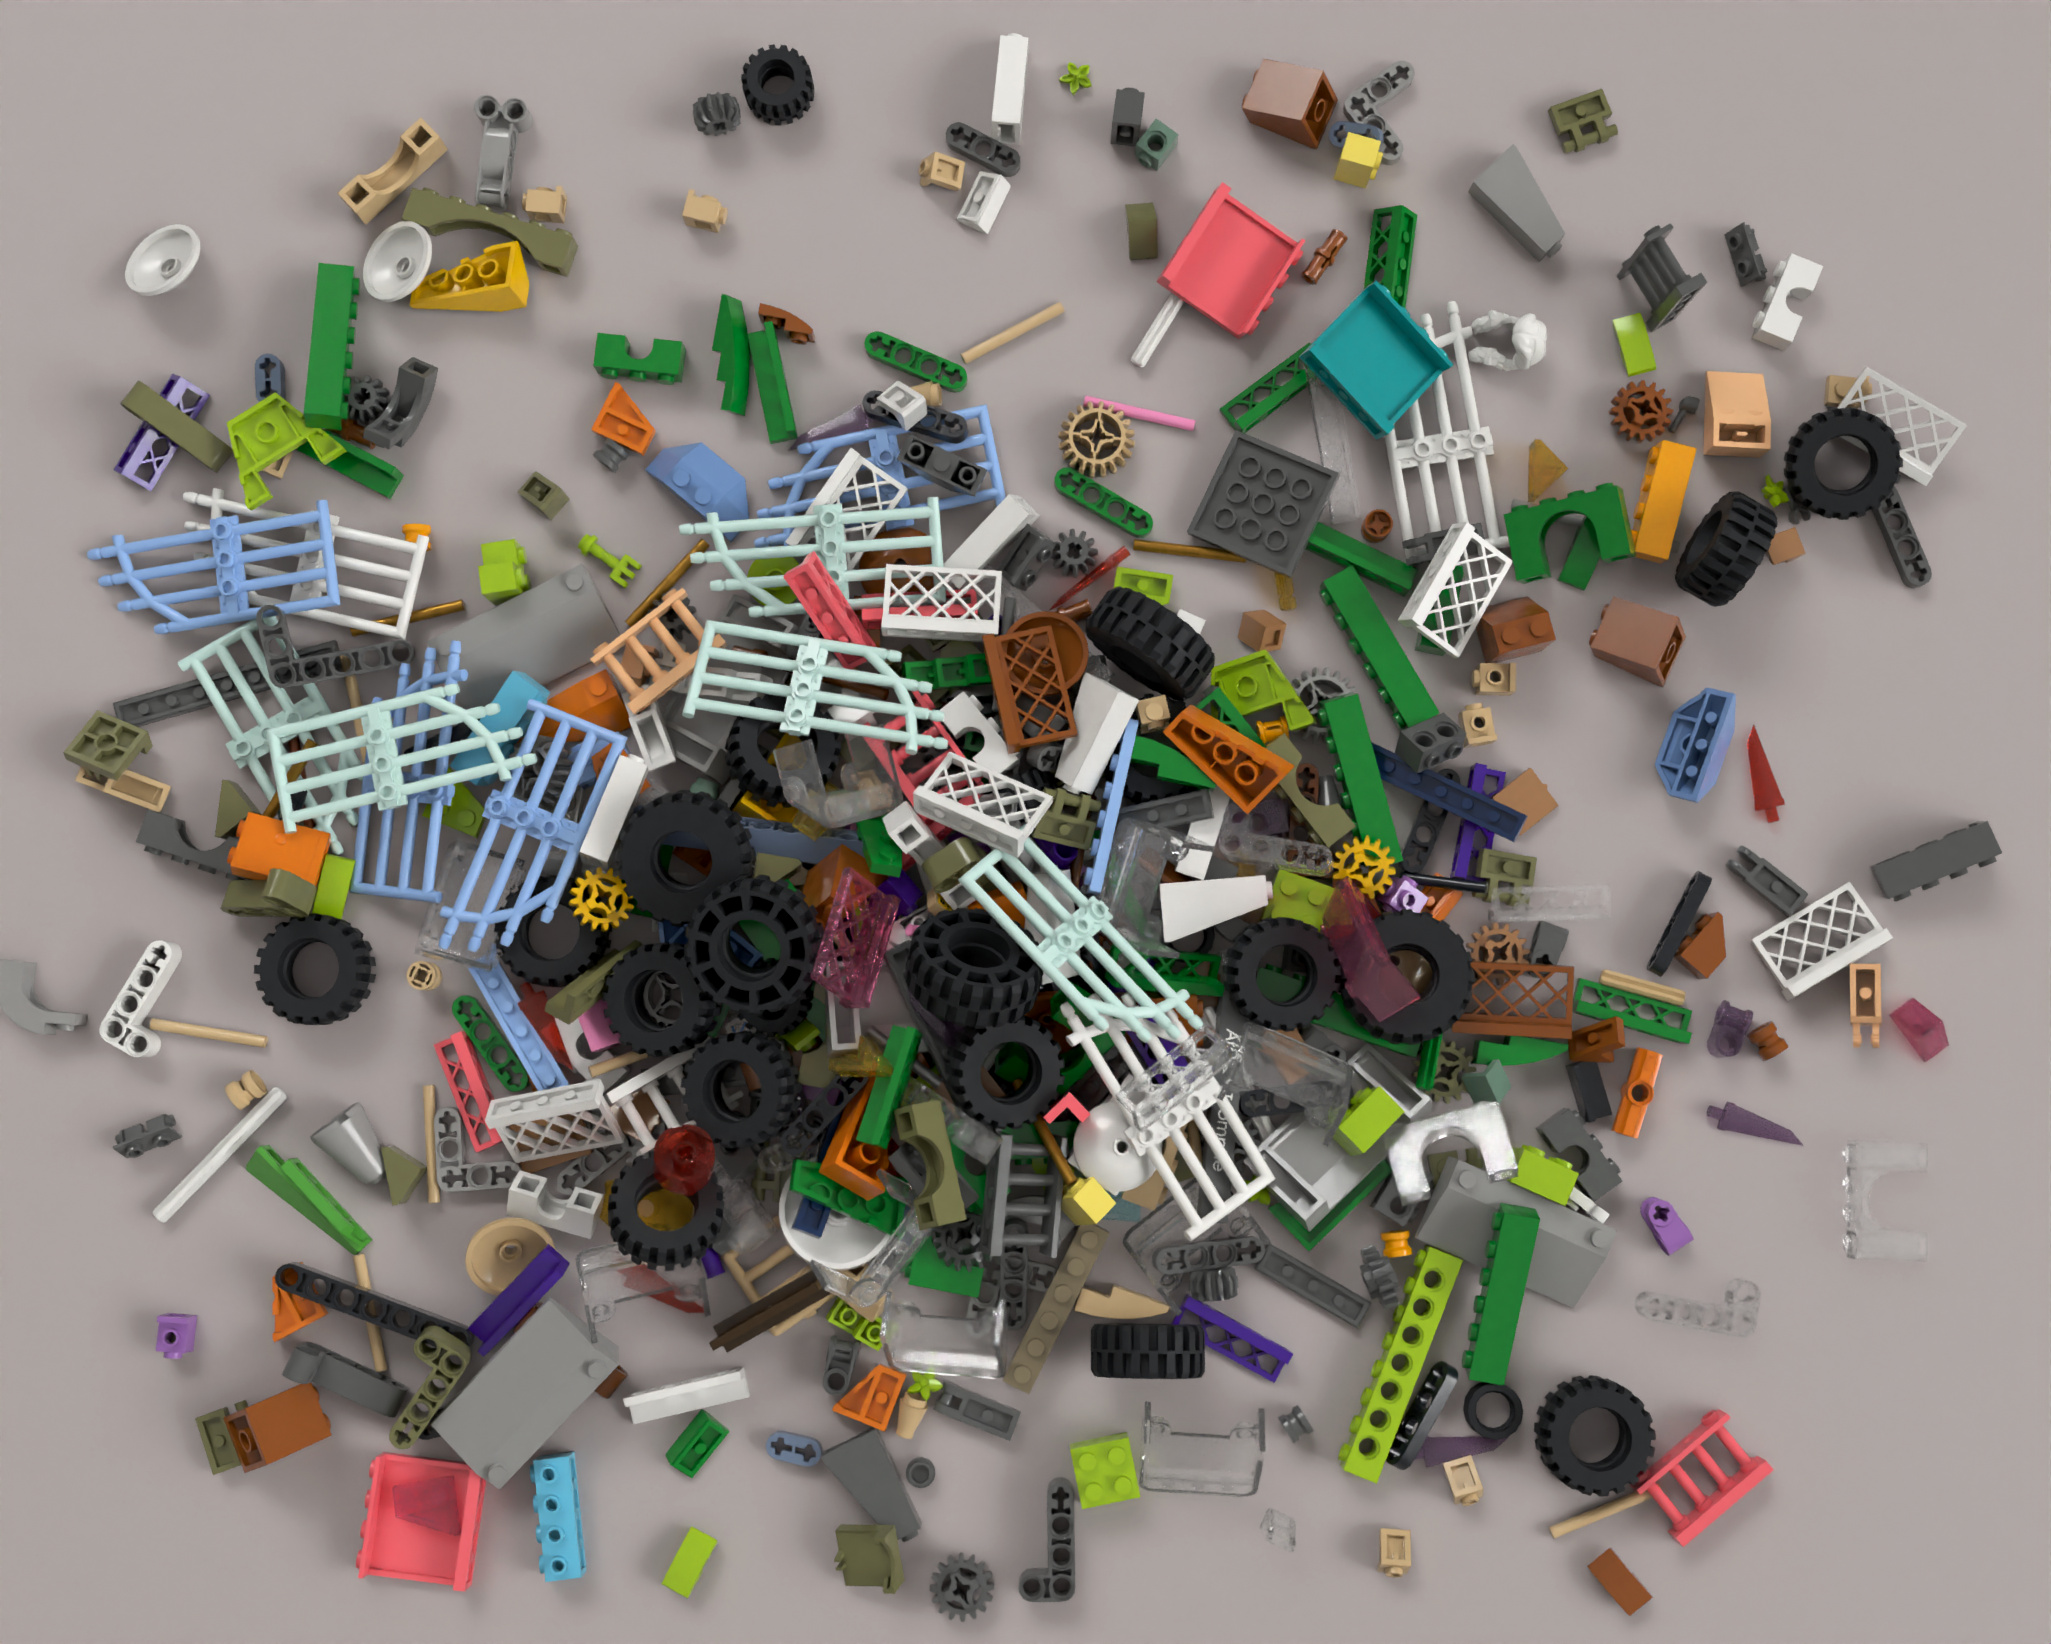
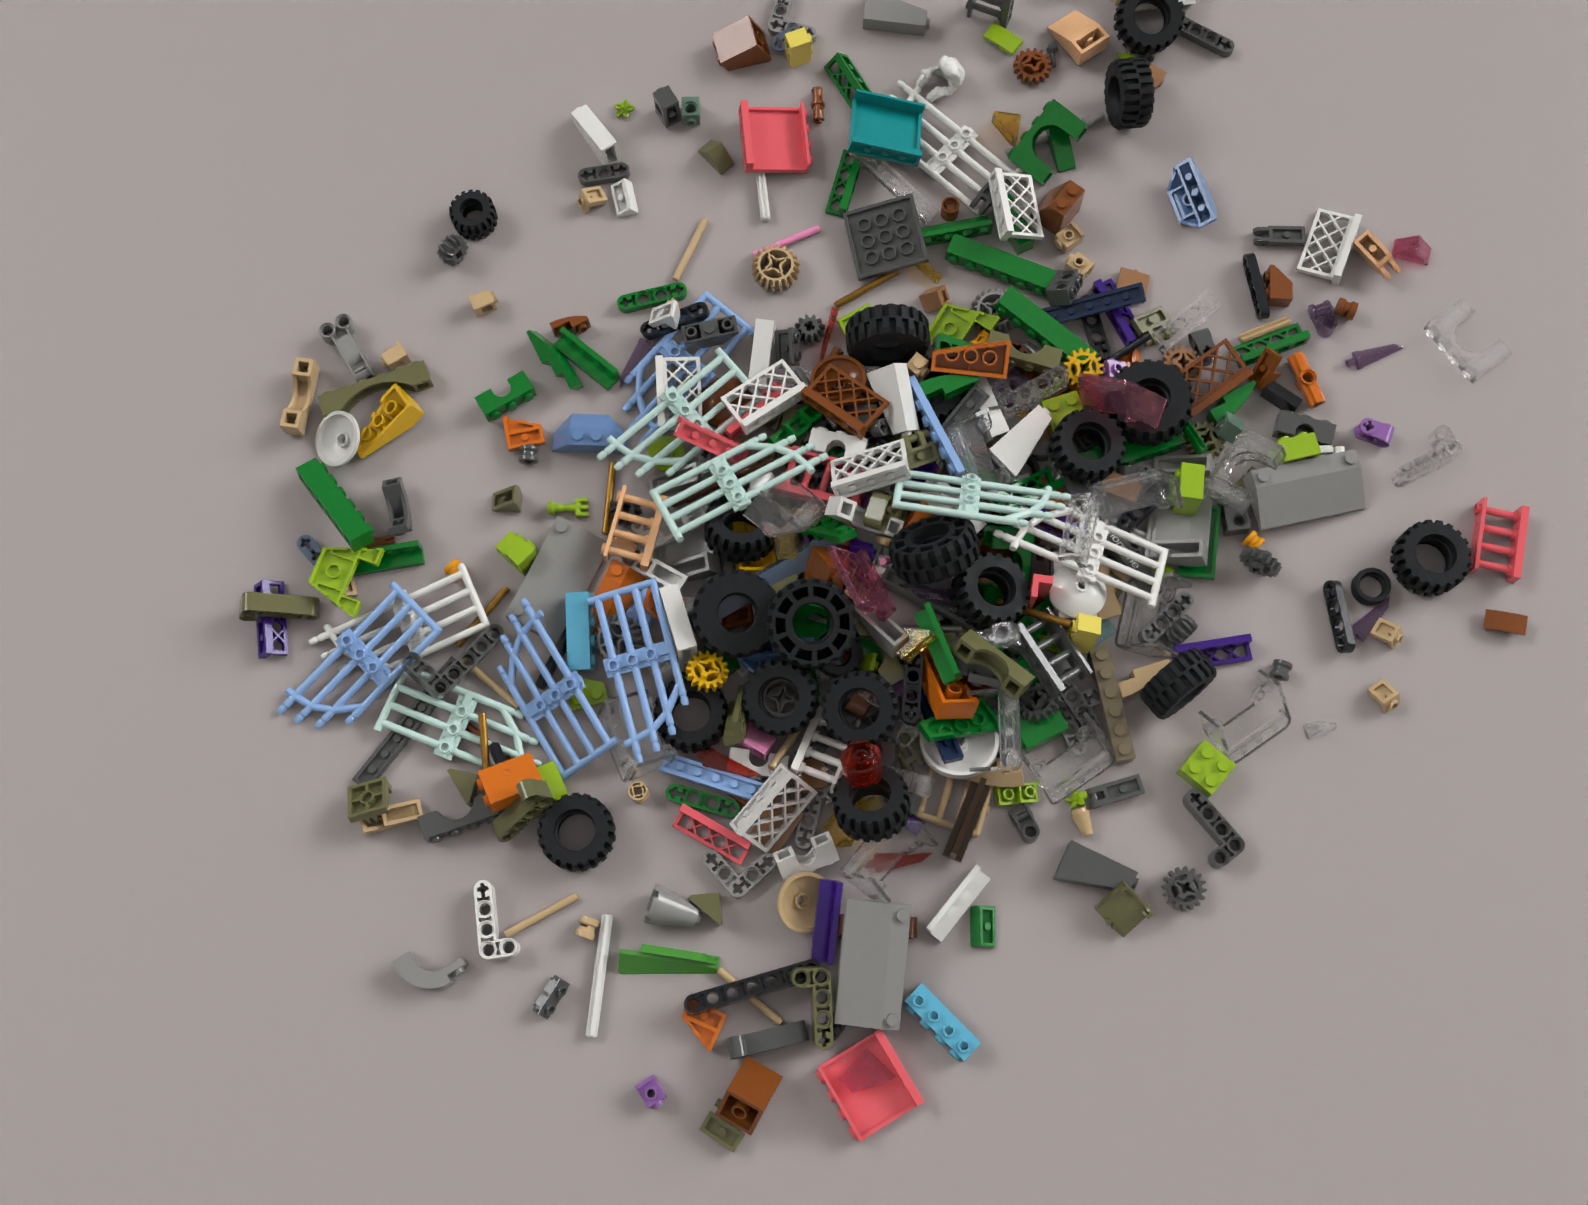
camera: 35 degrees left, 10 degrees down
white dish [125,224,200,296] -> none
light aqua piece [266,684,537,834] -> none
dark grey gear [344,375,390,425] -> none
tan bar [423,1085,440,1203] -> none
lime slope [662,1526,718,1599] -> none
sand blue beam [766,1431,822,1466] -> none
orange wing [832,1363,907,1432] -> none
dark grey plate [906,1457,935,1488] -> none
green beam [1054,467,1153,538] -> none
dark grey tile [1254,1243,1372,1329] -> none
lime brick [1338,1244,1463,1484] -> none
green brick [1462,1203,1540,1386] -> none
tan bar [1549,1482,1662,1539] -> none
dark orange slope [1589,596,1686,687] -> none
light orange wedge [1631,440,1697,564] -> none
clear red bar [1747,725,1785,823] -> none
dark grey wedge [1870,821,2002,902] -> none

